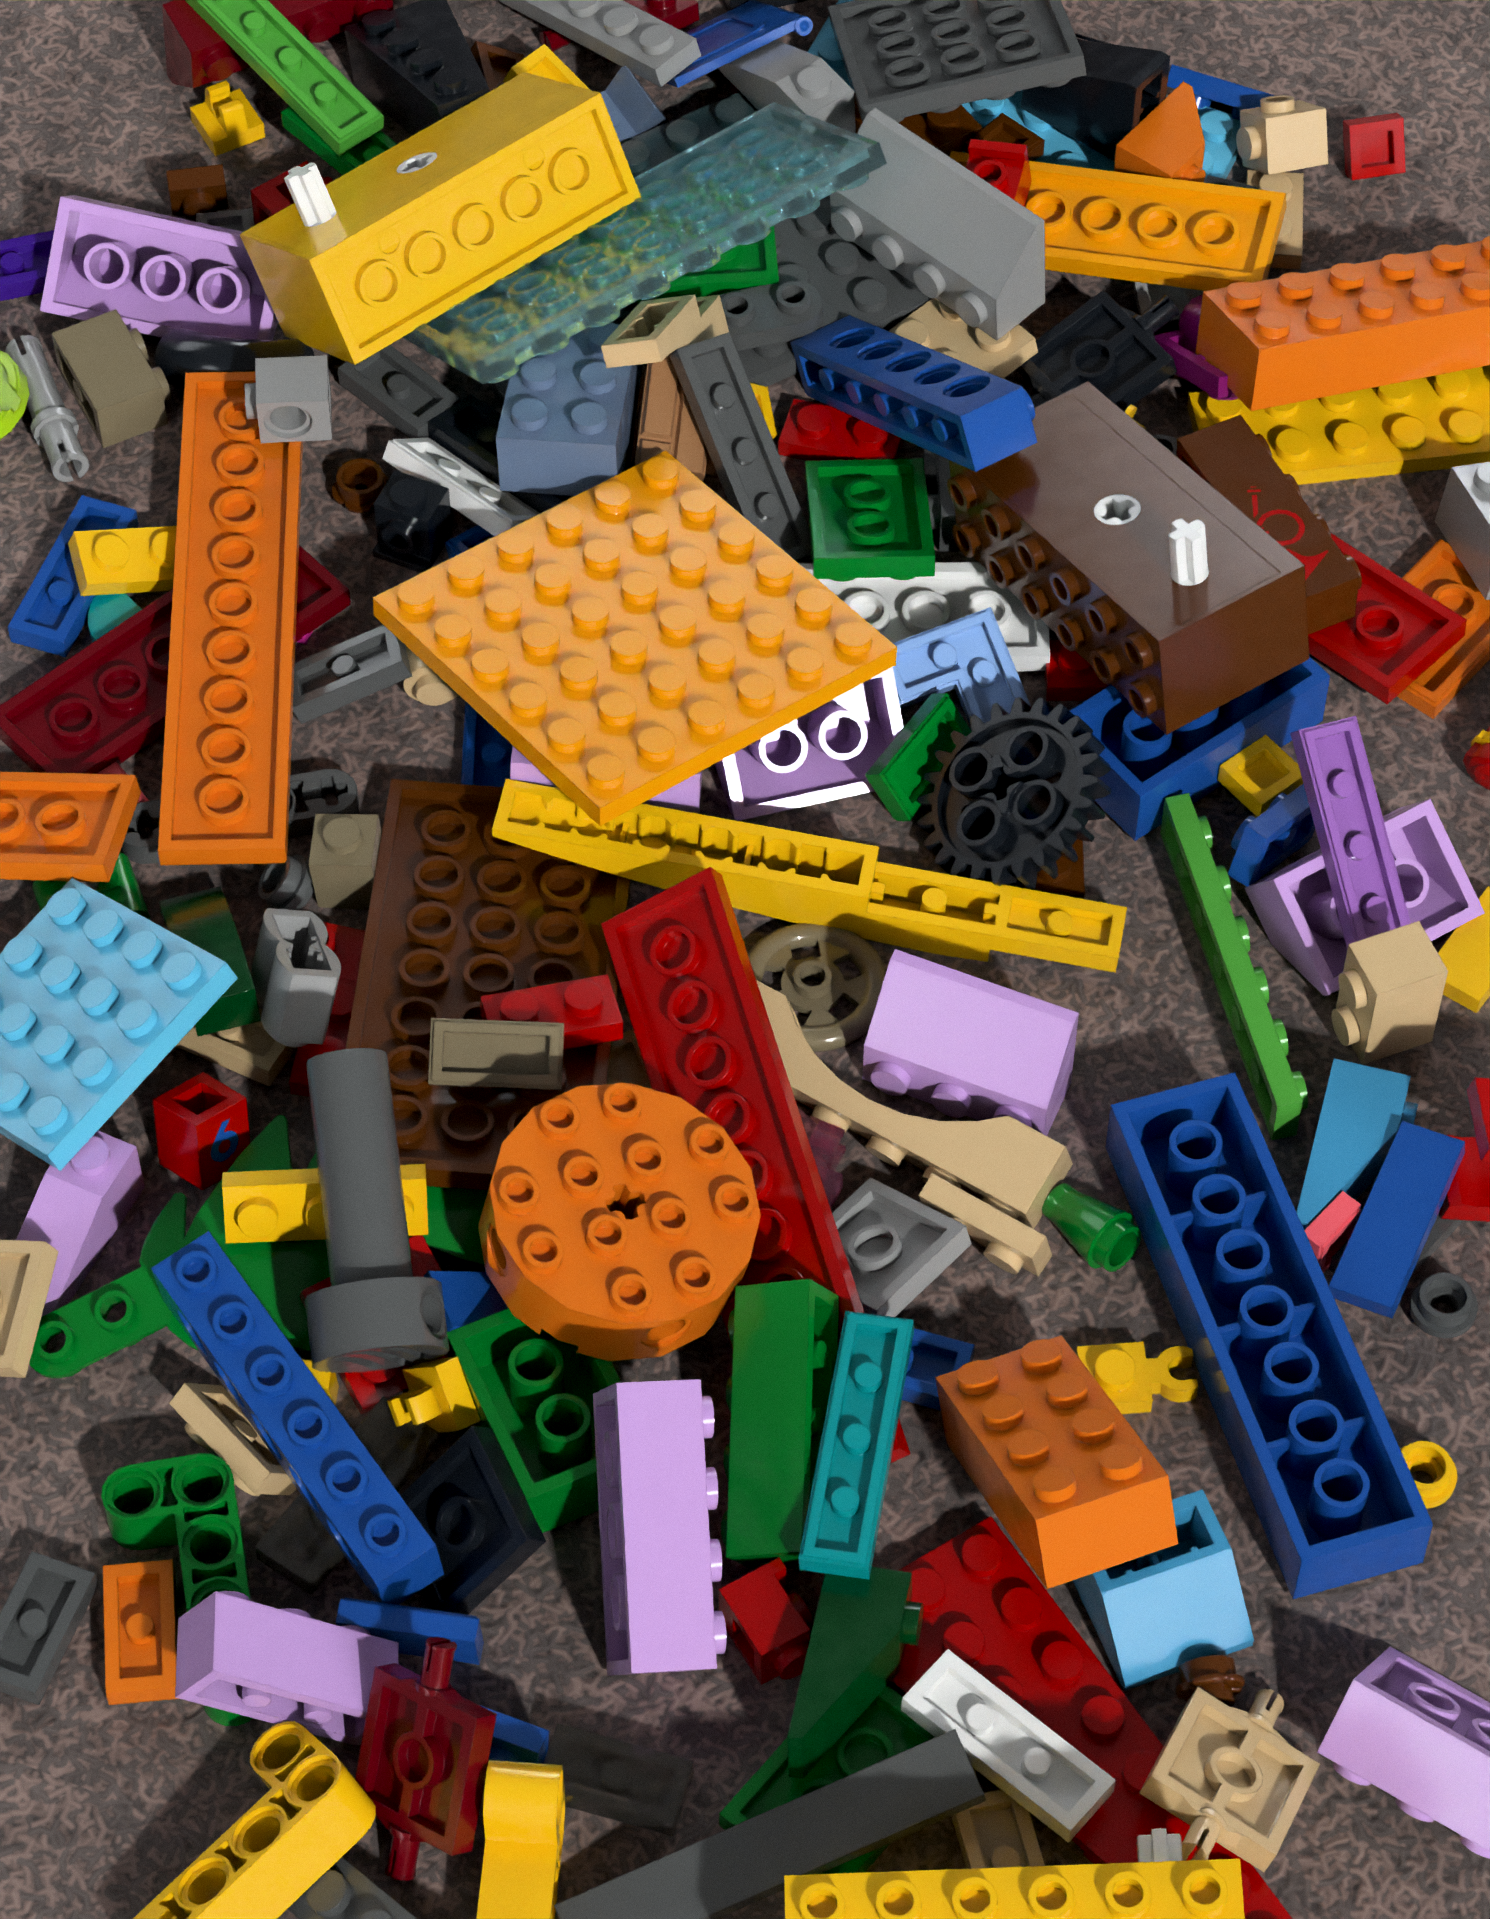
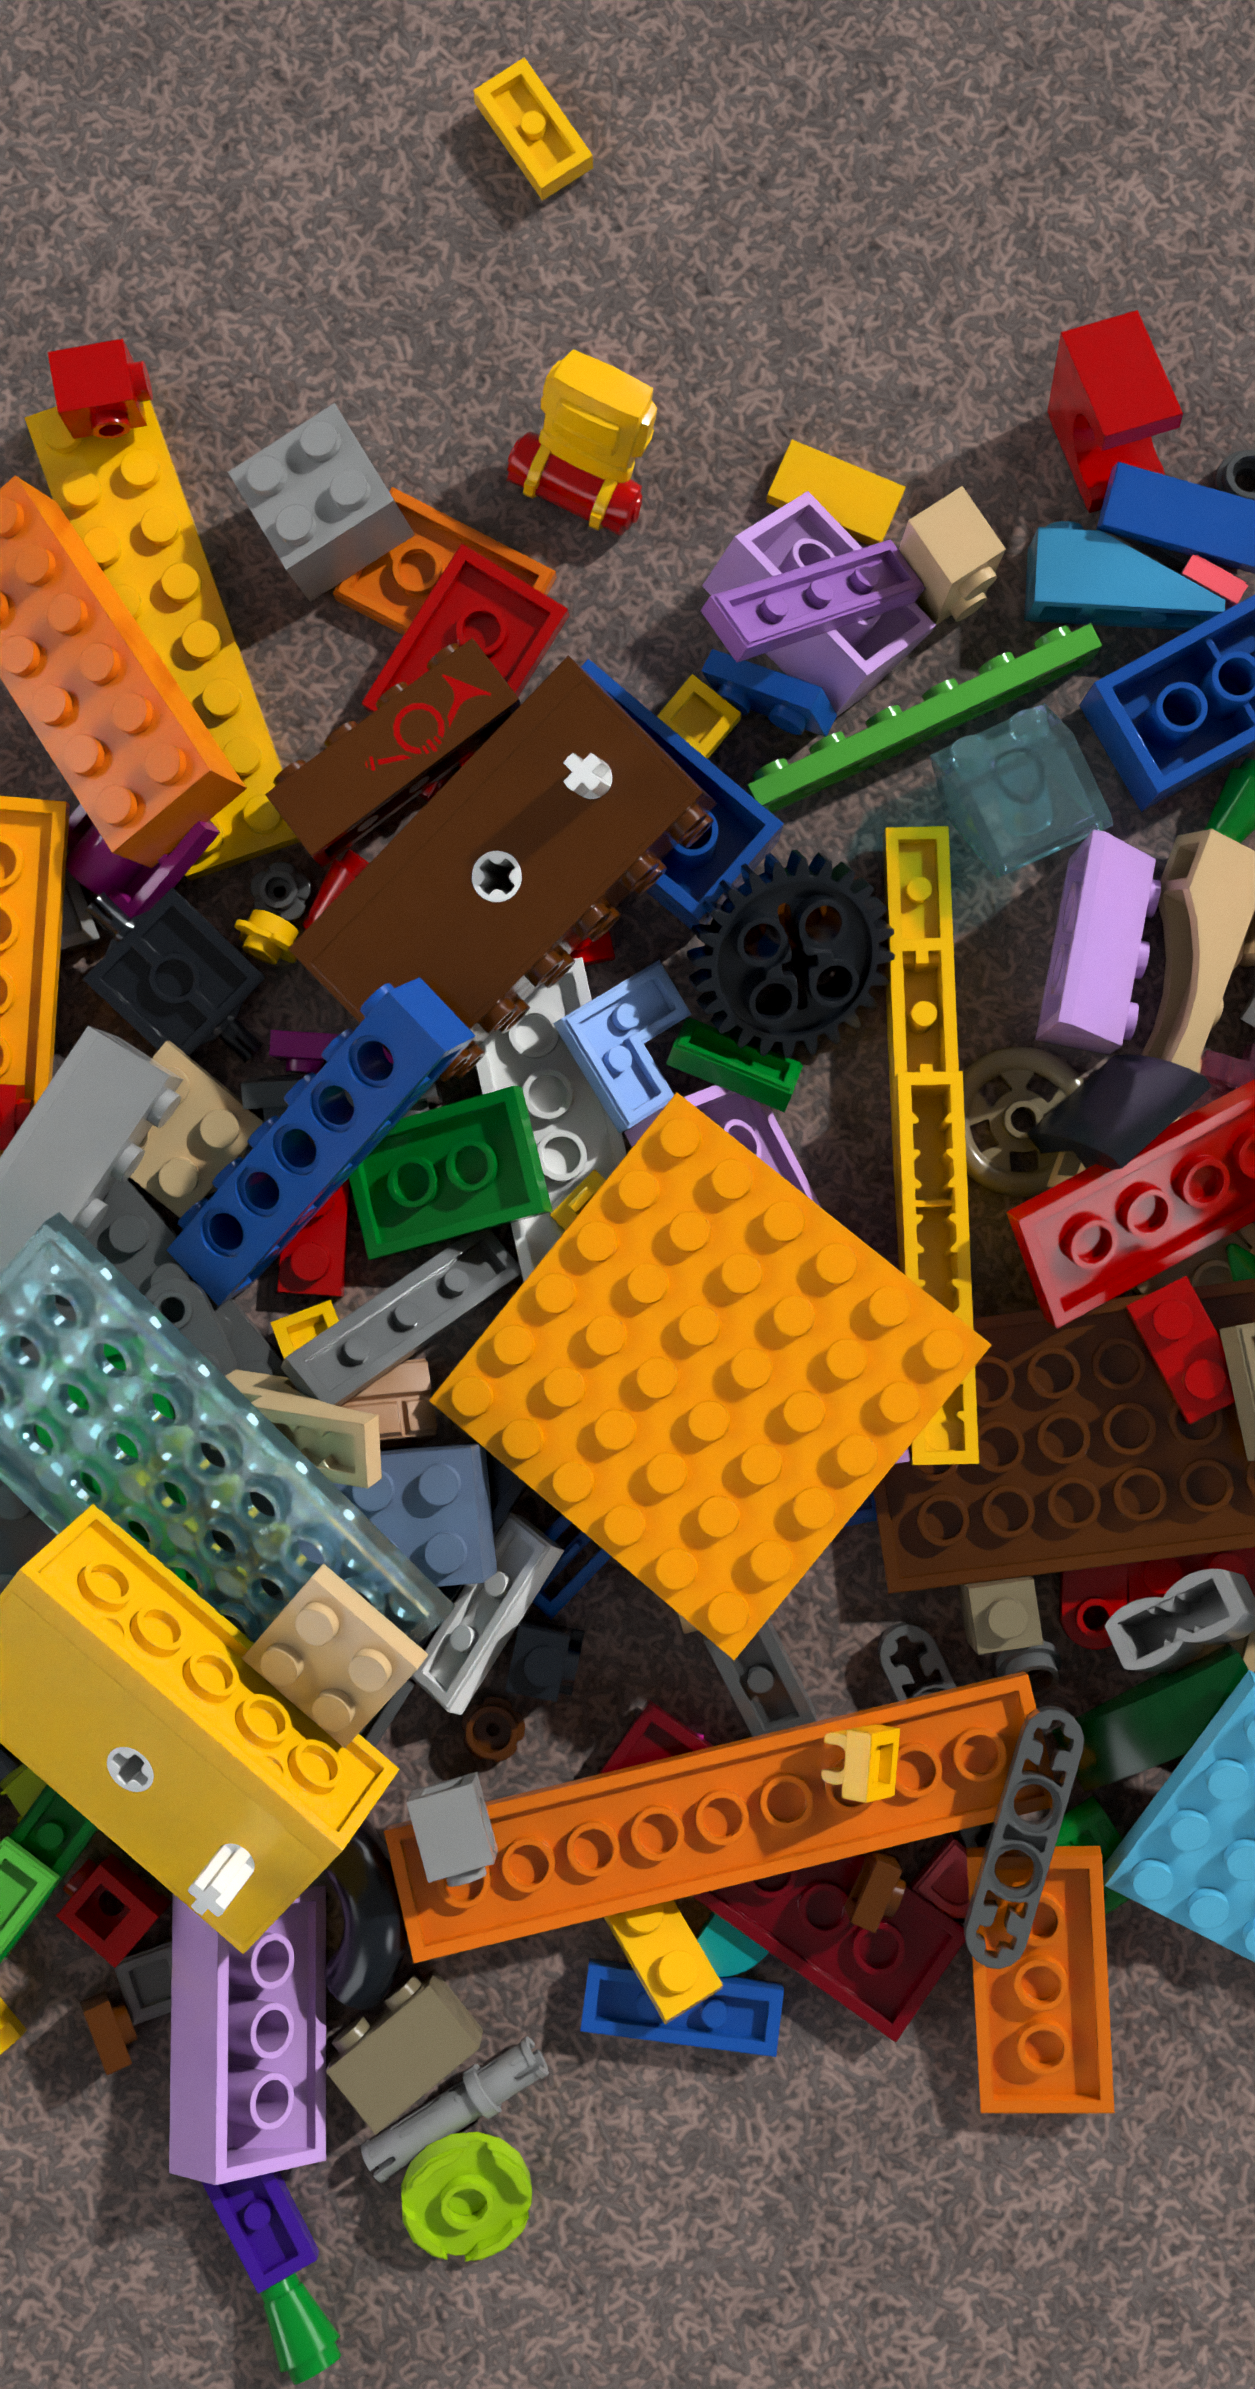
camera: 100 degrees left, 30 degrees up
none -> tan plate [241,1563,429,1748]
none -> yellow tile [821,1724,900,1803]
none -> reddish brown plate [844,1850,906,1933]
none -> clear light blue slope [930,703,1113,879]
none -> dark grey beam [964,1706,1084,1969]
none -> black slope [1027,1054,1212,1170]

